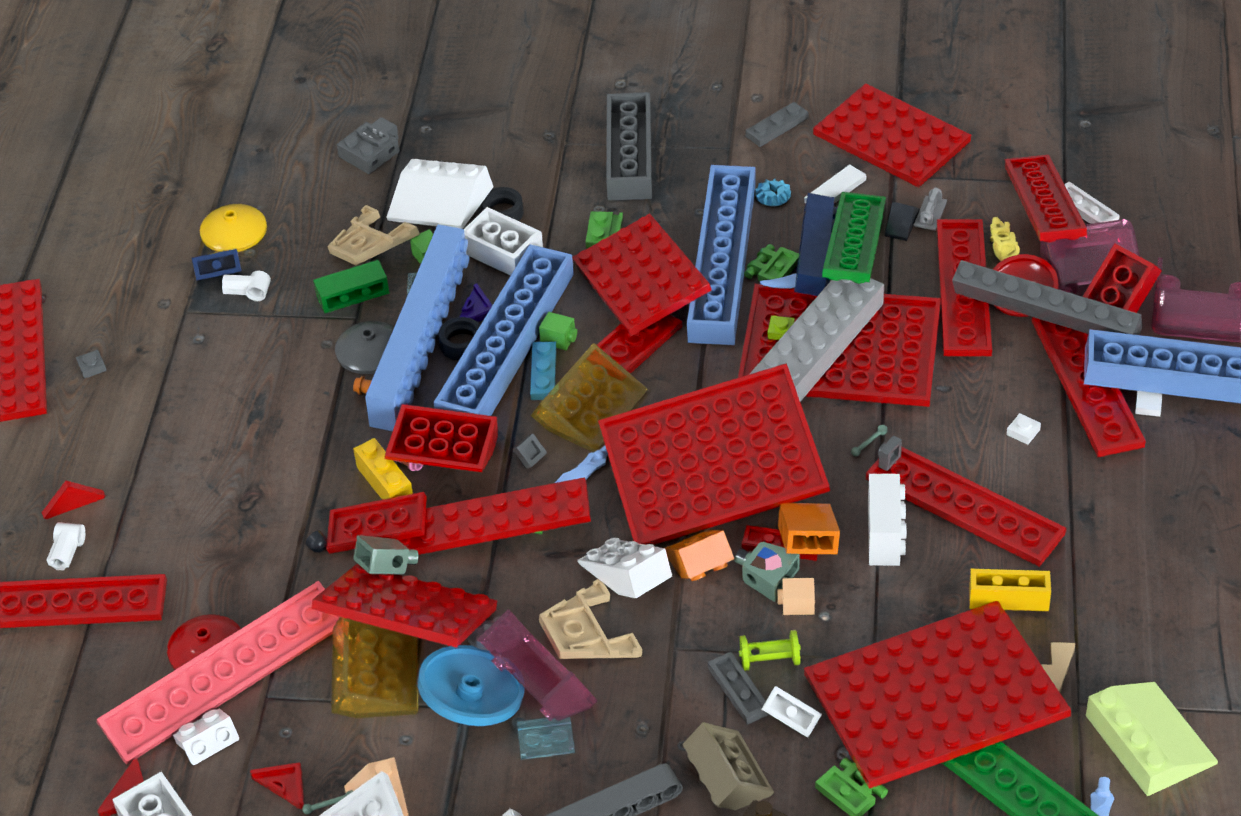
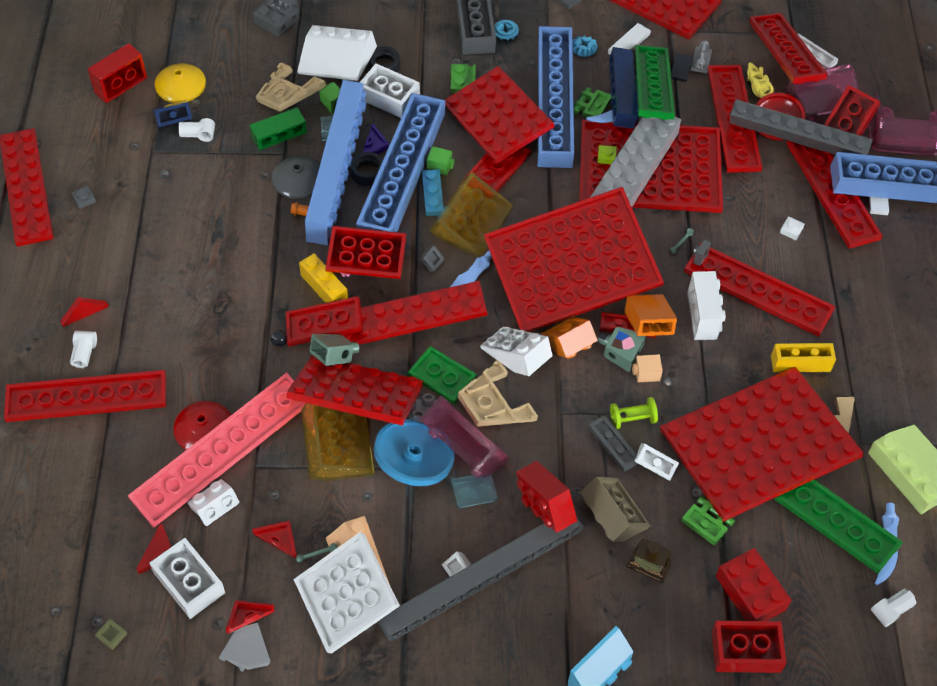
camera: 10 degrees left, 10 degrees up
none -> red brick [87,44,147,104]
none -> green tile [407,346,477,405]
none -> medium azure gear [494,20,519,41]
none -> red brick [516,461,577,533]

